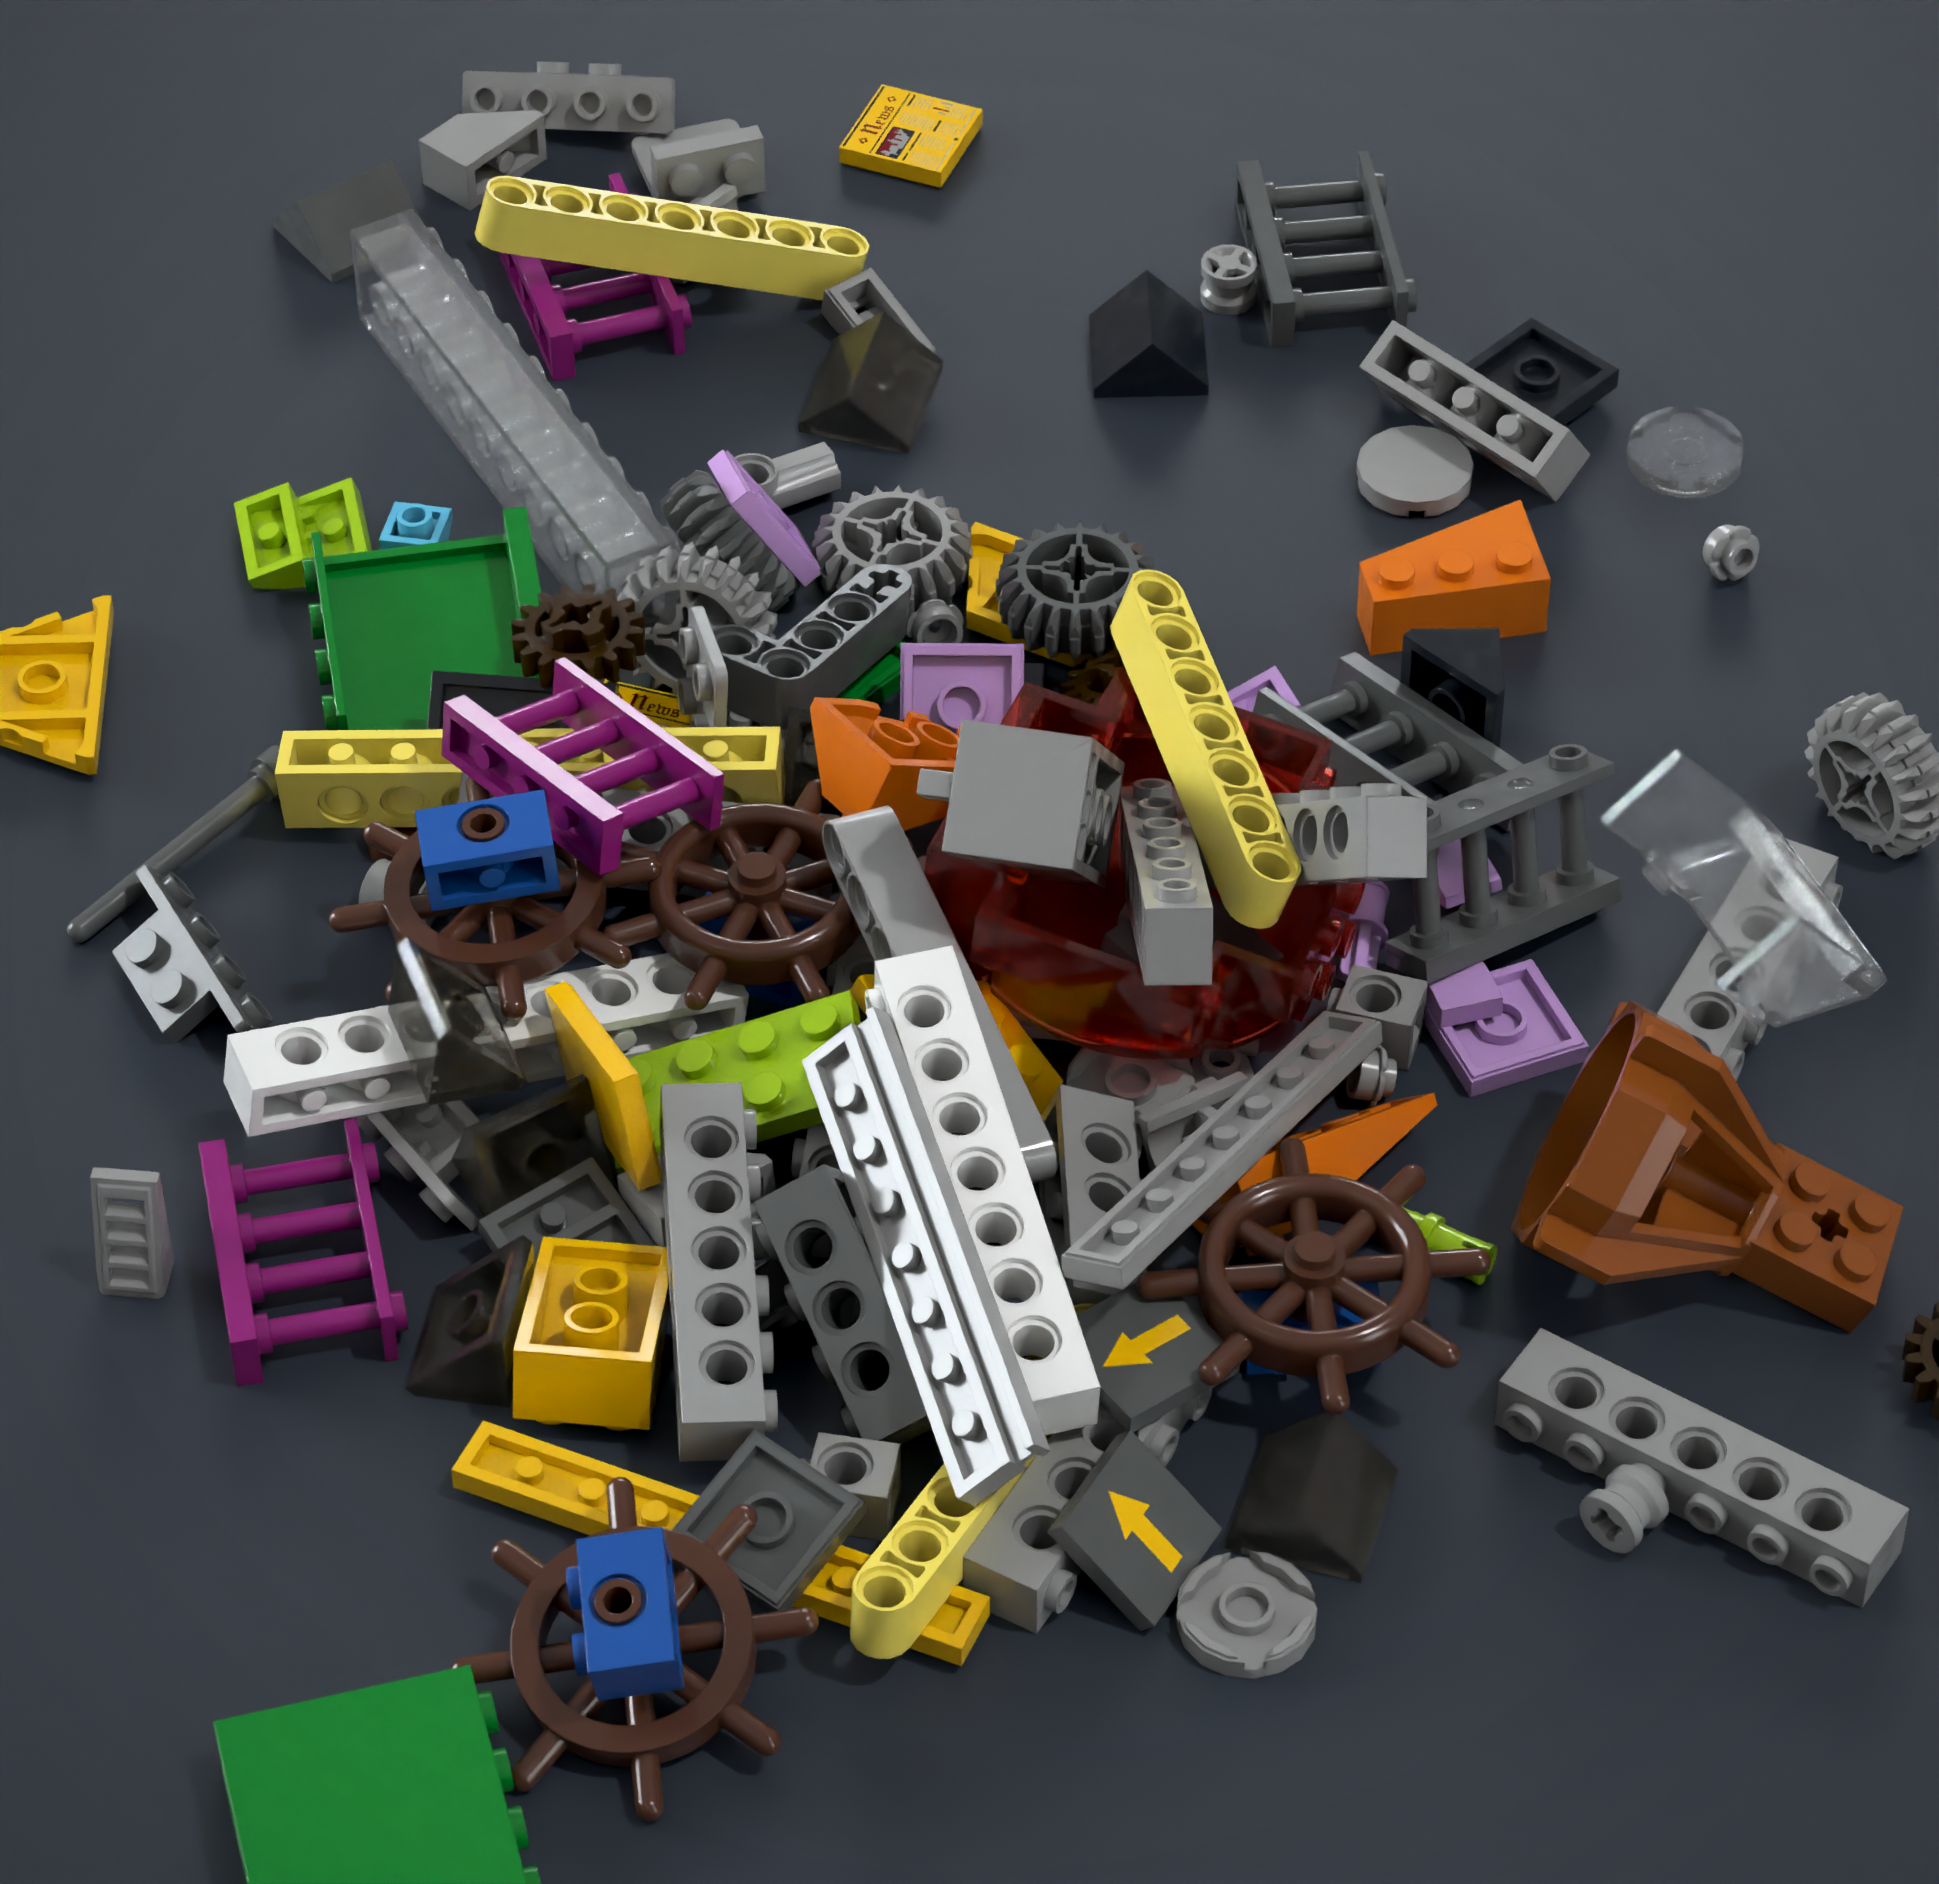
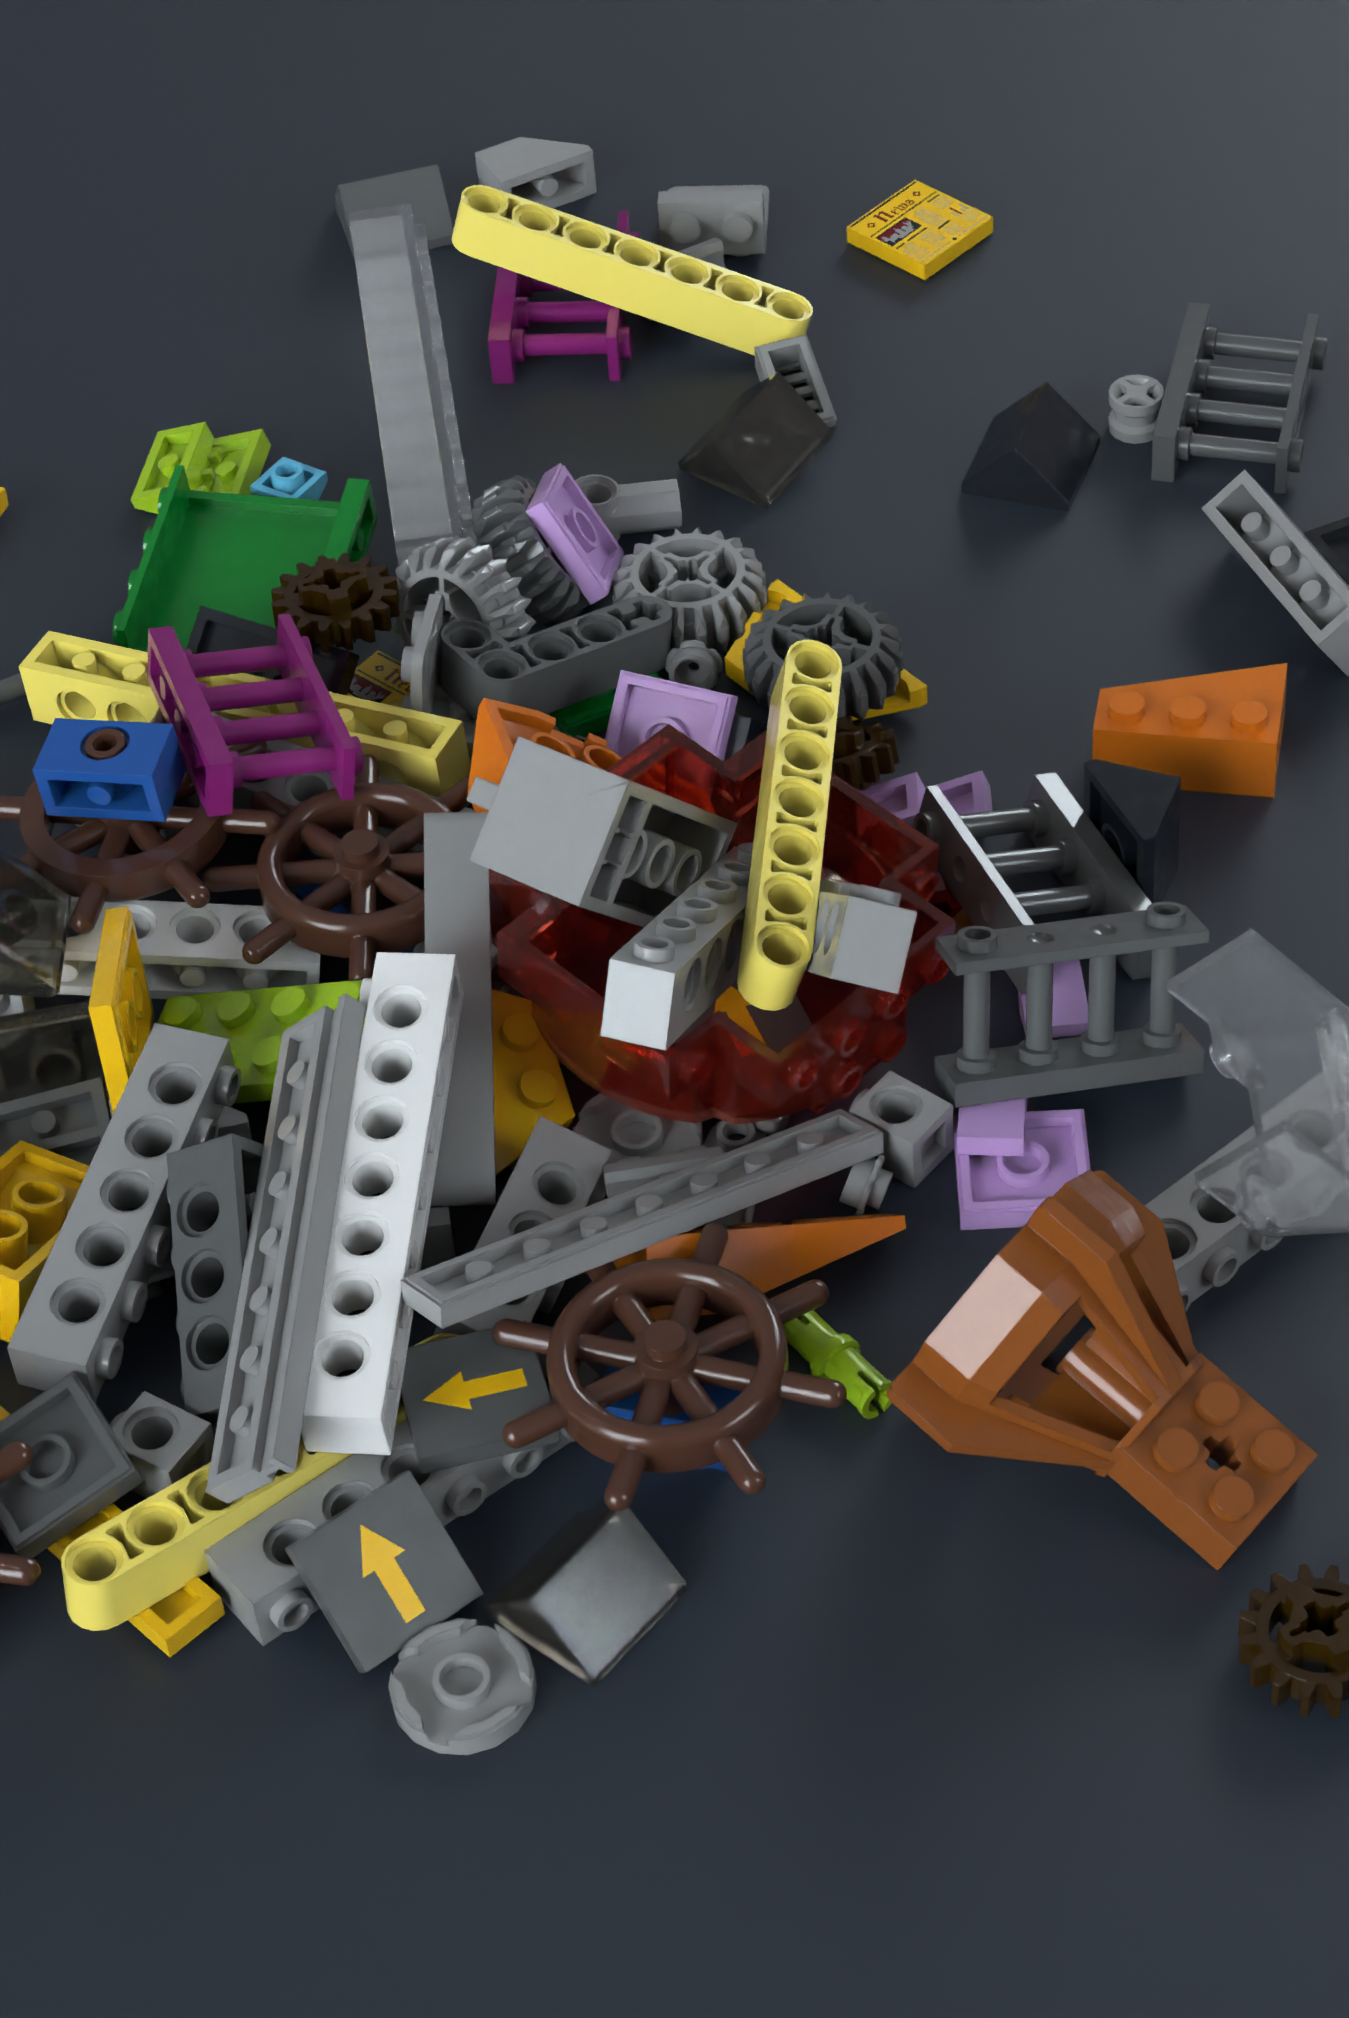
camera: 25 degrees right, 0 degrees up
light grey bracket [462,61,675,133] -> none
lavender axle [1337,881,1390,982] -> none
light grey tile [1356,425,1474,517] -> none
light grey brick [1495,1328,1910,1608] -> none
light grey wheel [1579,1464,1669,1554] -> none

